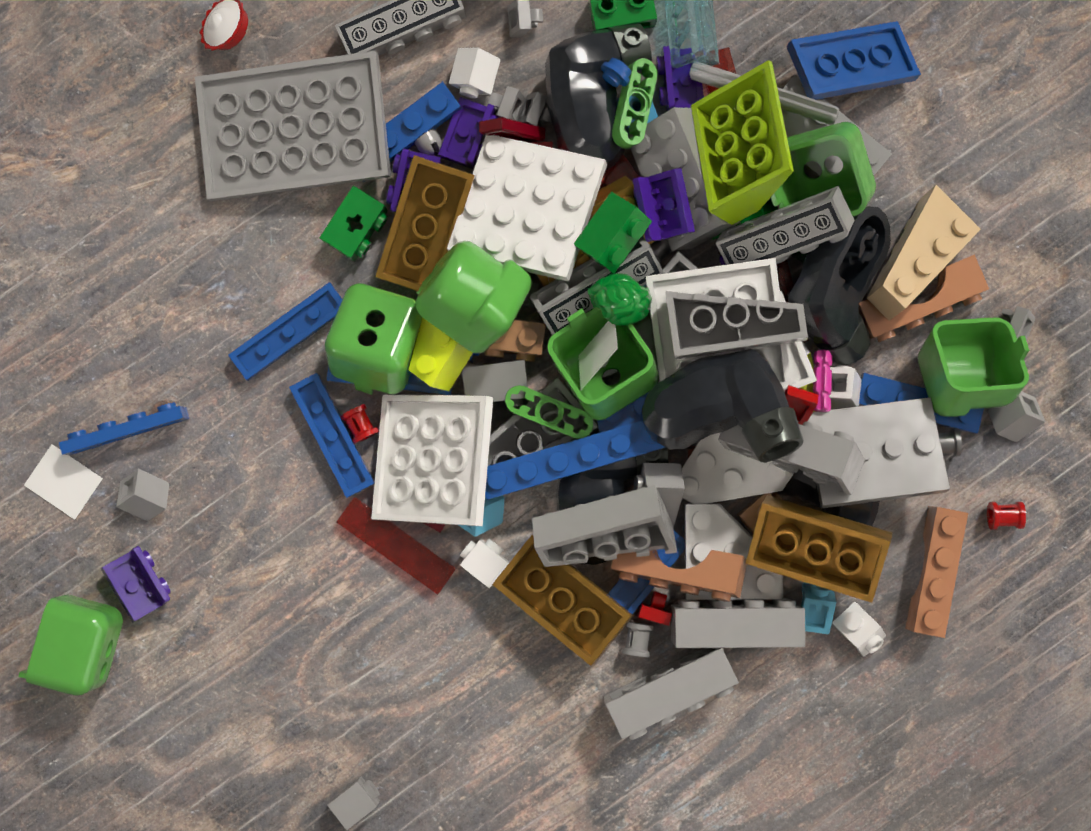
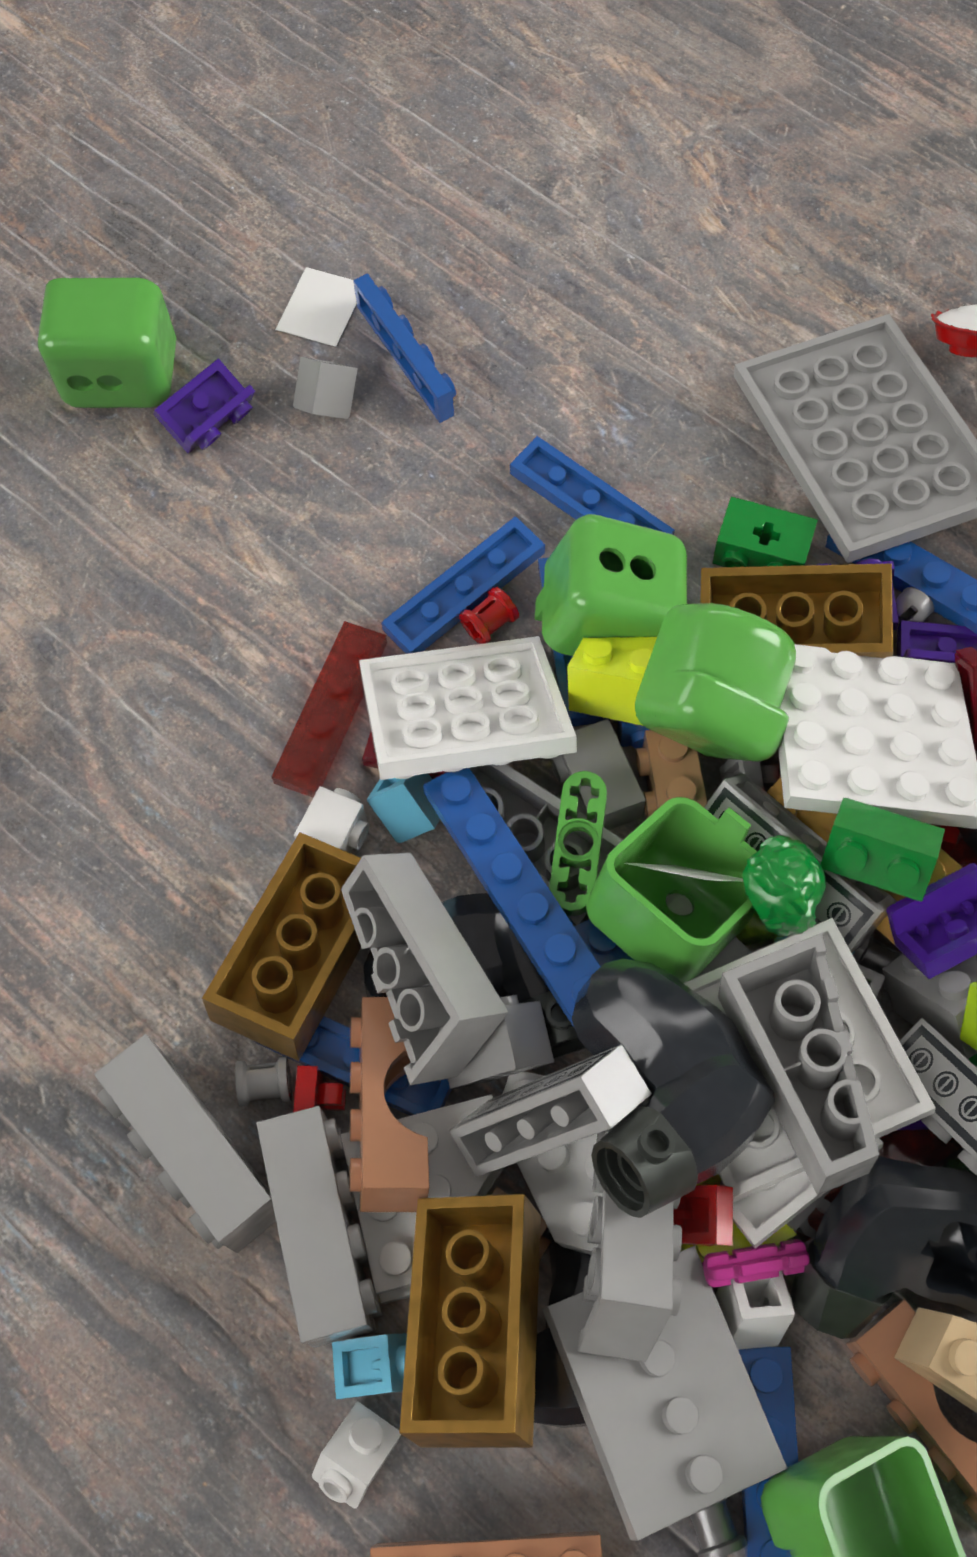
camera: 75 degrees right, 20 degrees down
none -> light grey brick [449,1044,651,1177]

